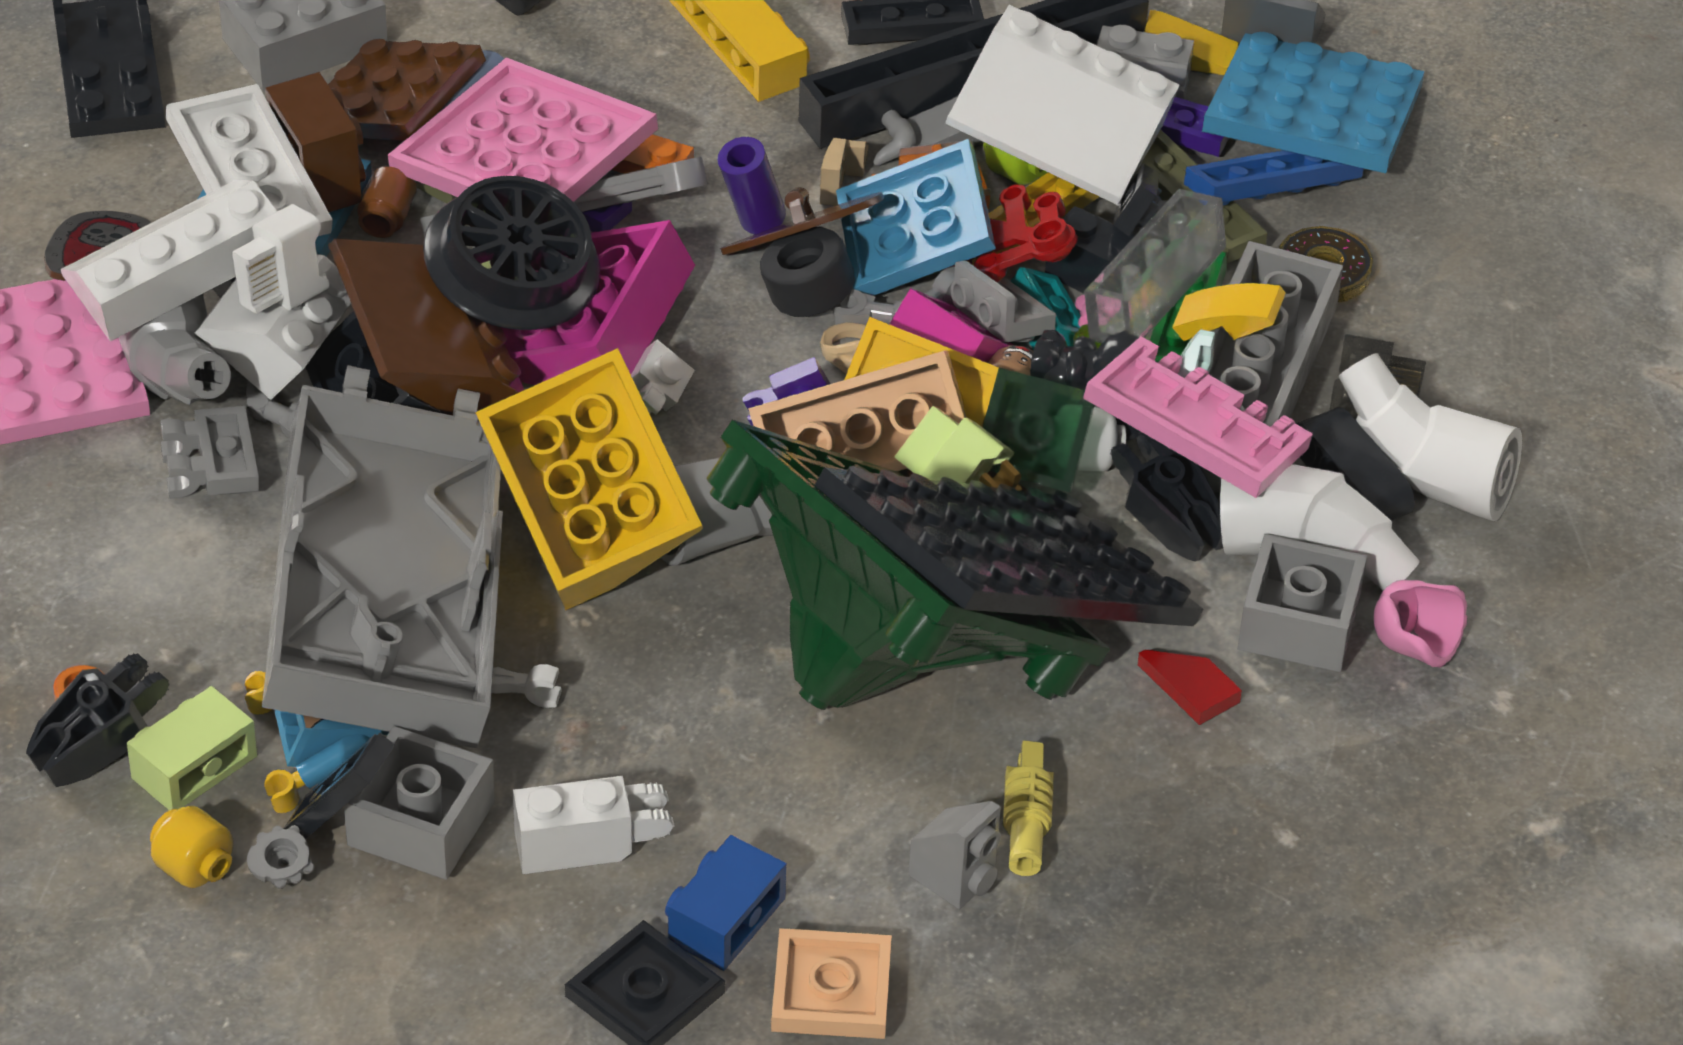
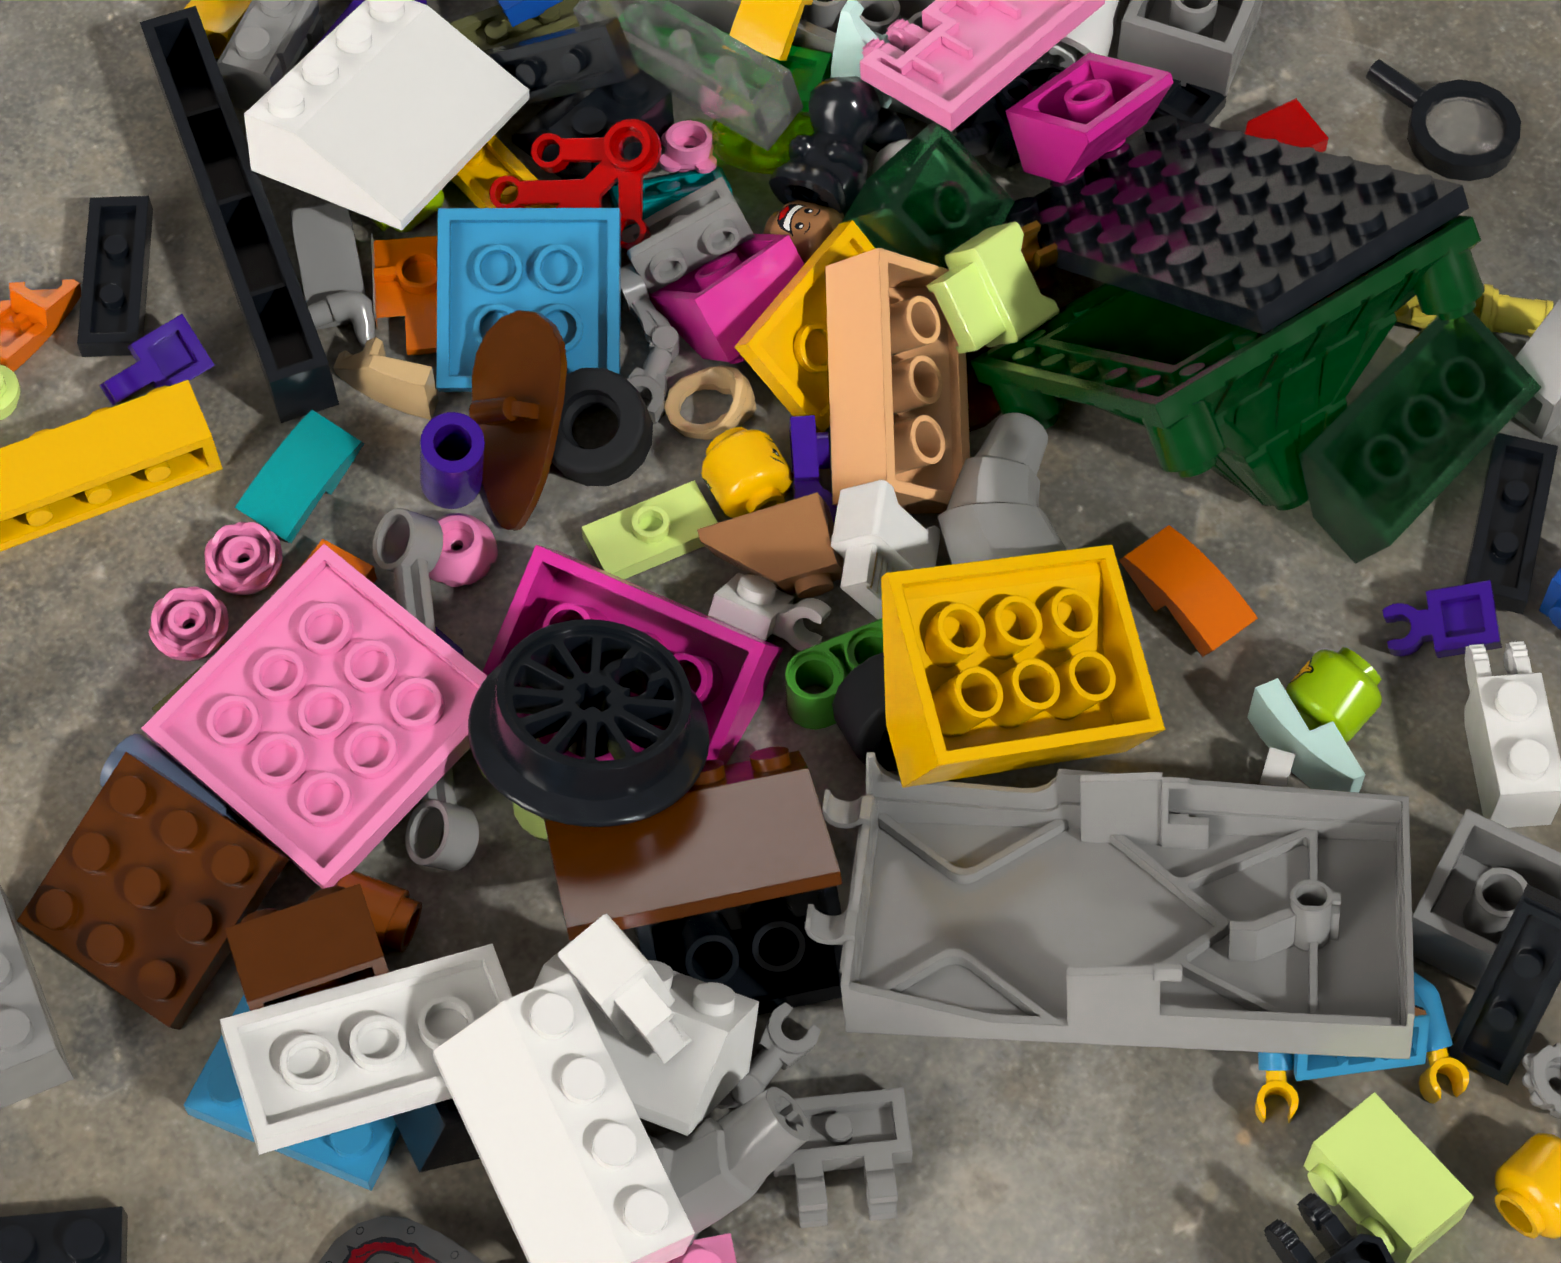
camera: 80 degrees left, 15 degrees up
none -> dark purple plate [99,314,215,406]
none -> bright pink plate [148,587,229,661]
none -> bright pink plate [204,522,282,595]
none -> teal slope [235,410,365,544]
none -> bright pink plate [429,513,498,587]
none -> yellowish green plate [582,480,718,579]
none -> medium nougat slope [697,492,844,598]
none -> yellow head [701,427,793,518]
none -> white piece [831,480,941,620]
none -> dark pink slope [1005,52,1173,183]
none -> orange slope [1119,525,1258,657]
none -> black tile [1150,79,1227,124]
none -> light aqua slope [1247,678,1365,793]
none -> lime head [1285,647,1382,743]
none -> clear green slope [1299,311,1542,564]
none -> black piece [1366,59,1521,181]
none -> dark purple plate [1382,580,1502,658]
none -> black plate [1463,432,1558,615]

